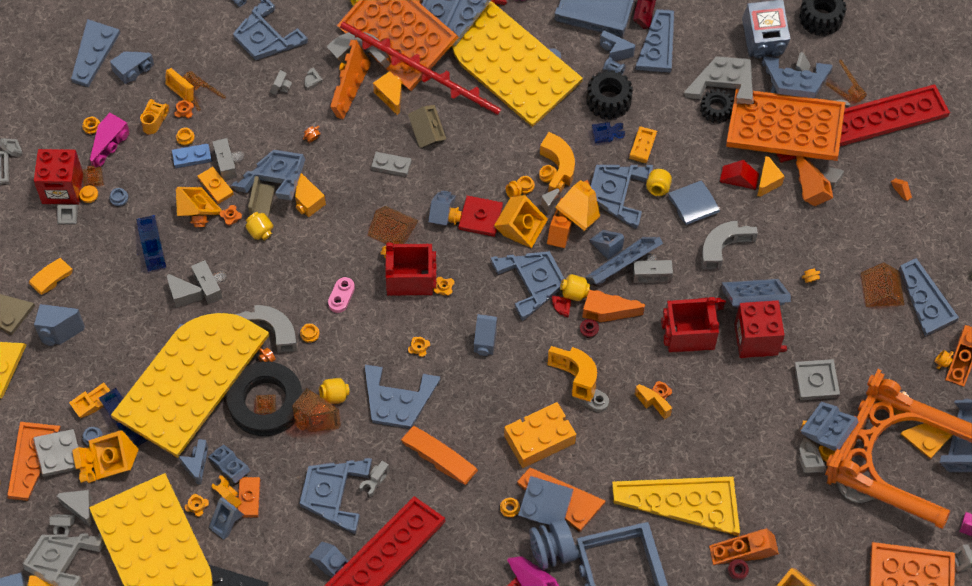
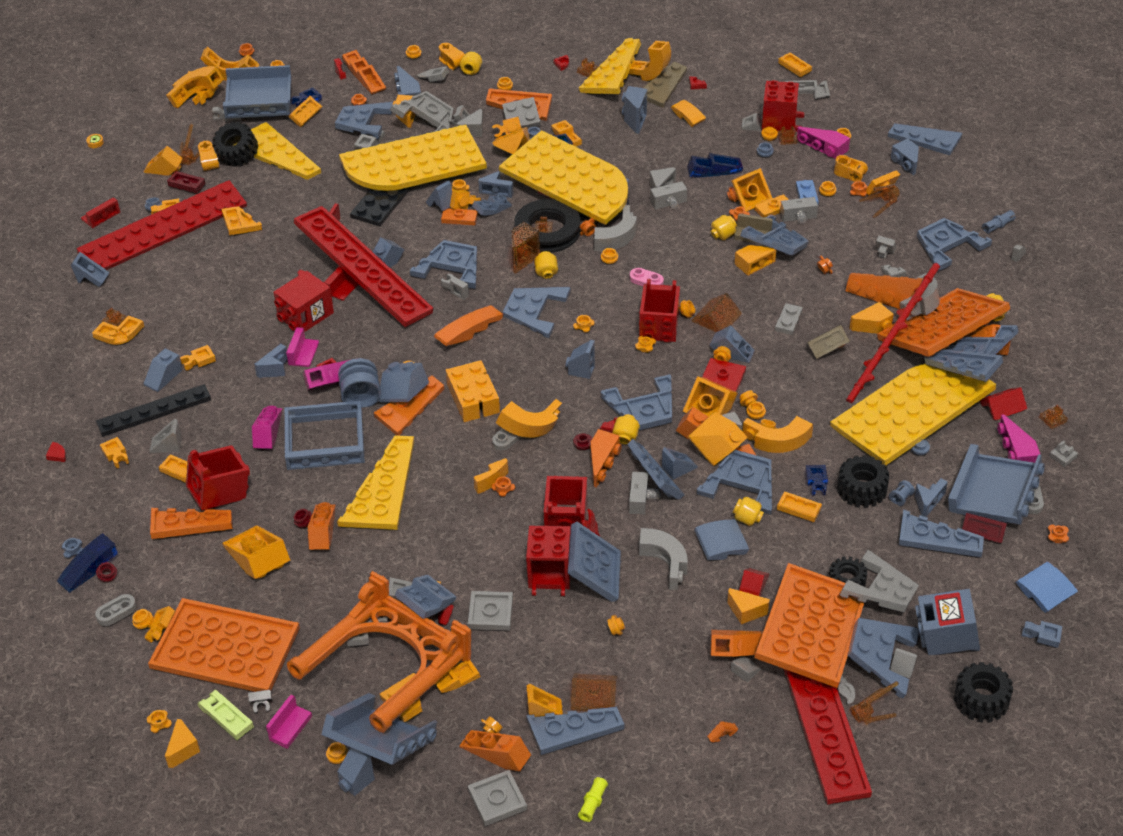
camera: 100 degrees right, 15 degrees down
none -> light orange slope [527,684,563,717]

